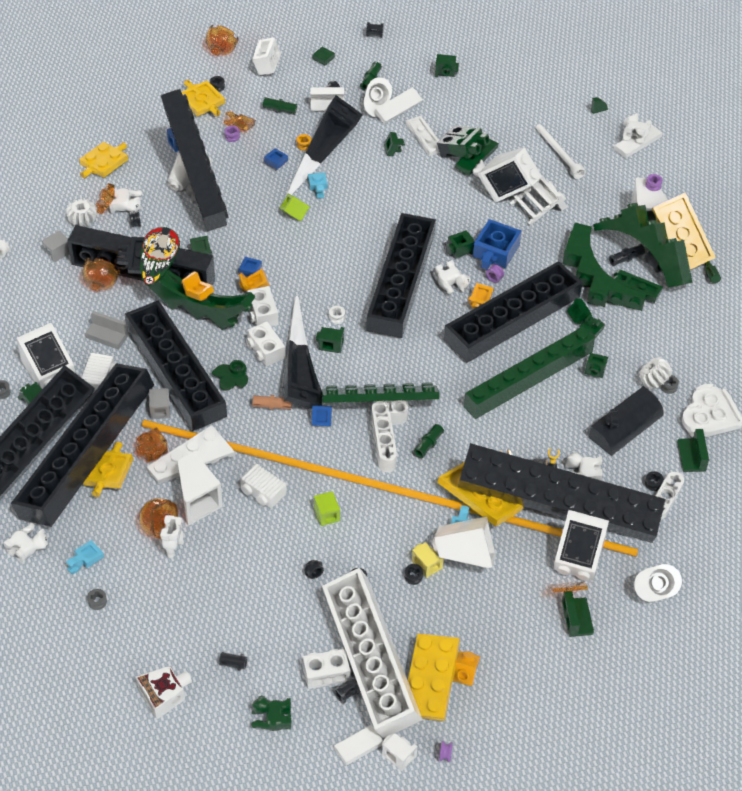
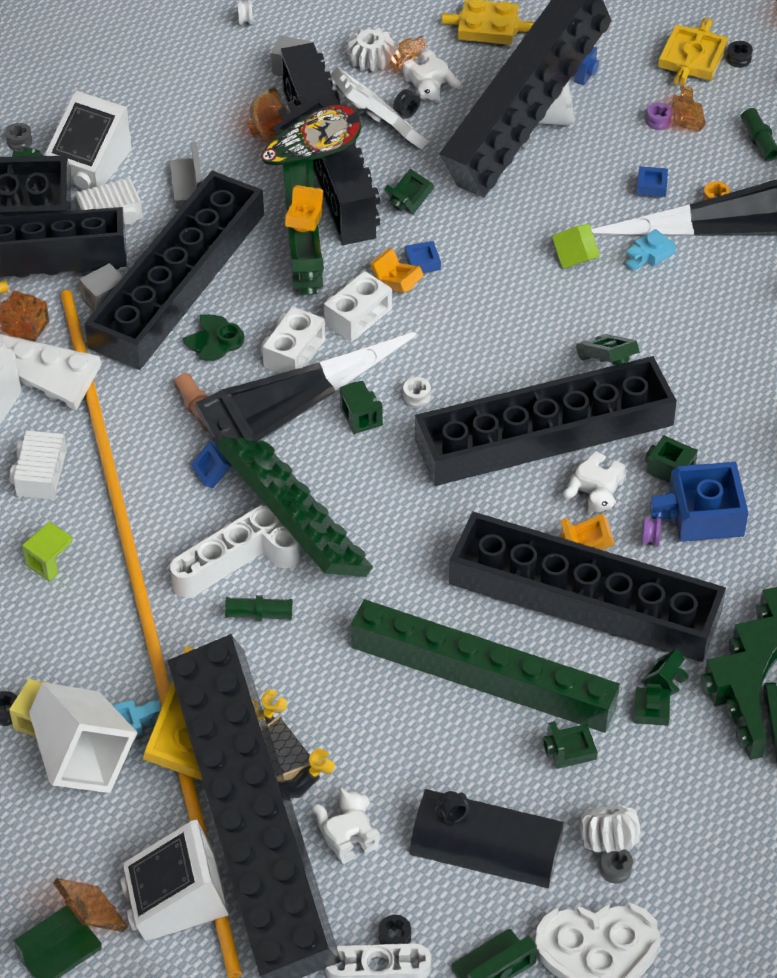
camera: 60 degrees right, 0 degrees up
none -> white wing [331,66,428,150]
none -> dark green plate [576,334,640,365]

